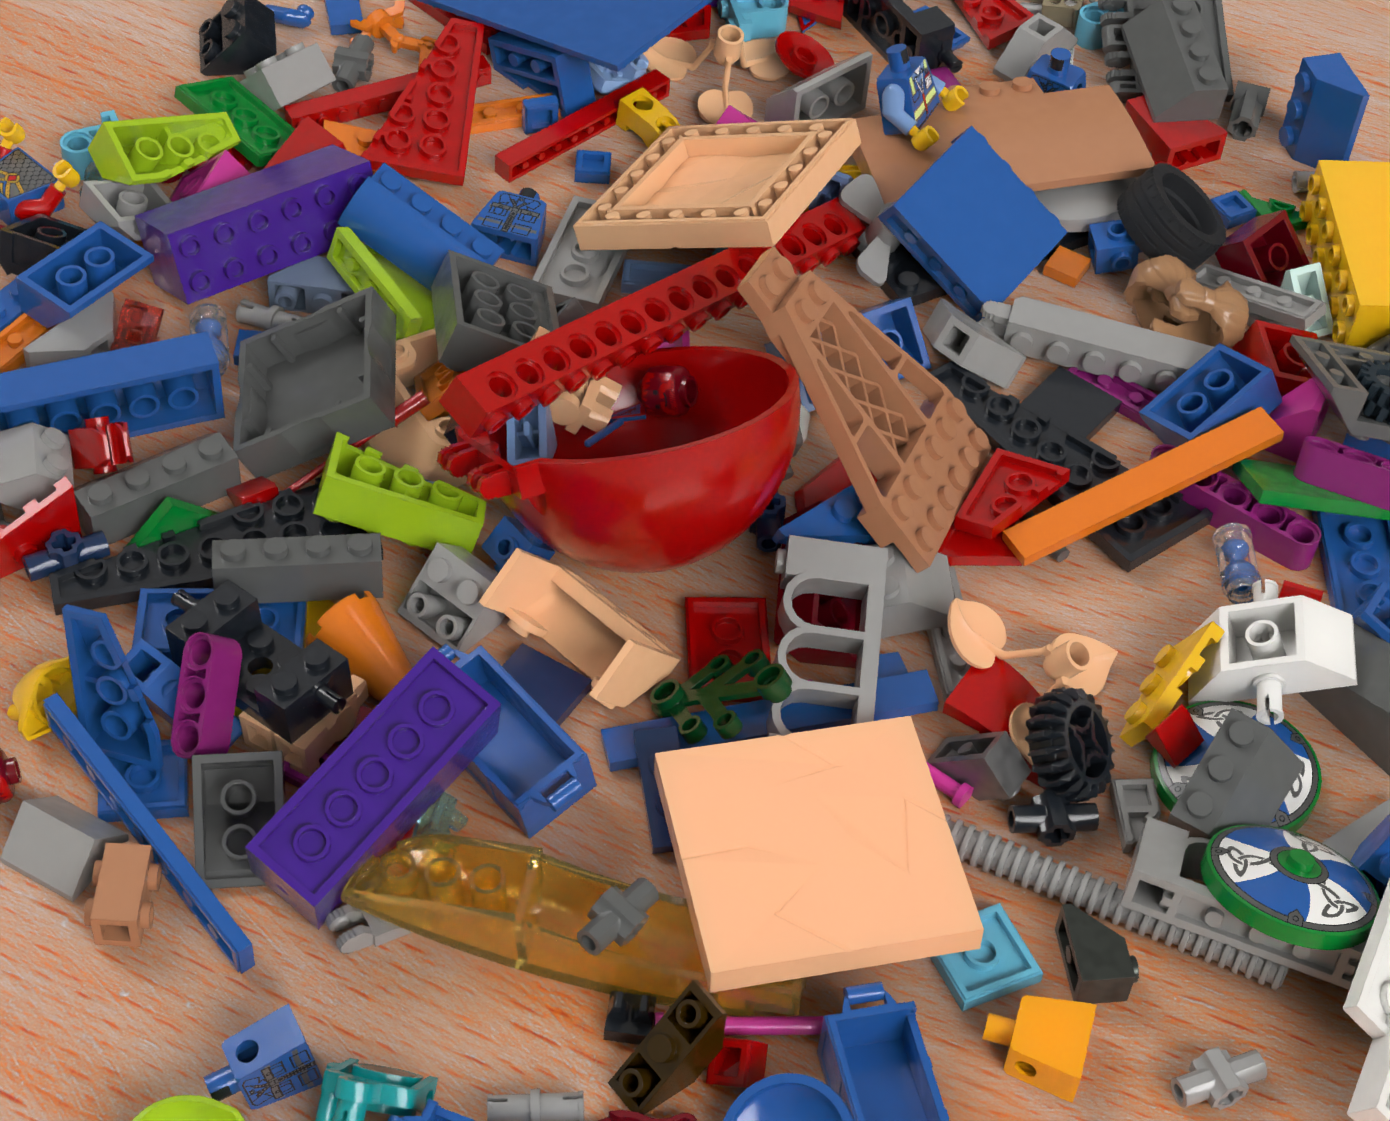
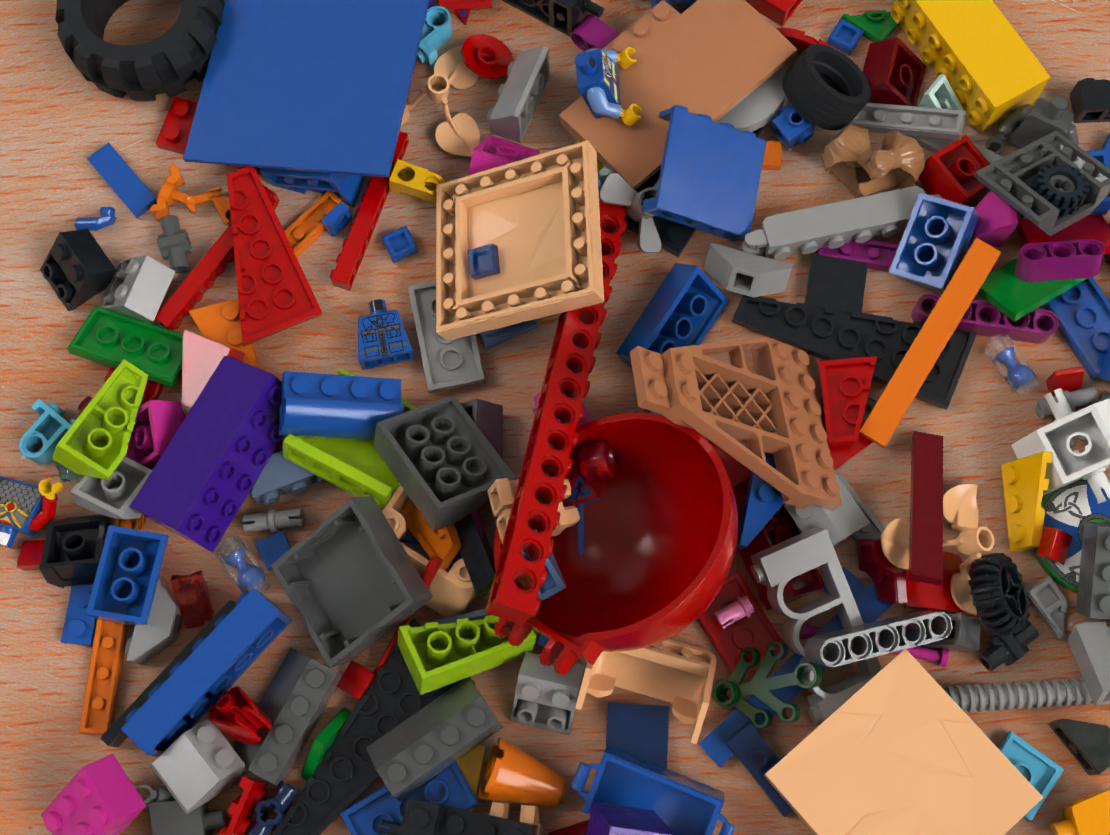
camera: 20 degrees left, 25 degrees up
none -> clear blue tile [468,243,500,280]
none -> bright pink pin [713,595,755,629]
none -> dark grey beam [804,610,952,667]
none -> dark red tile [857,538,908,604]
none -> dark red tile [909,431,943,586]

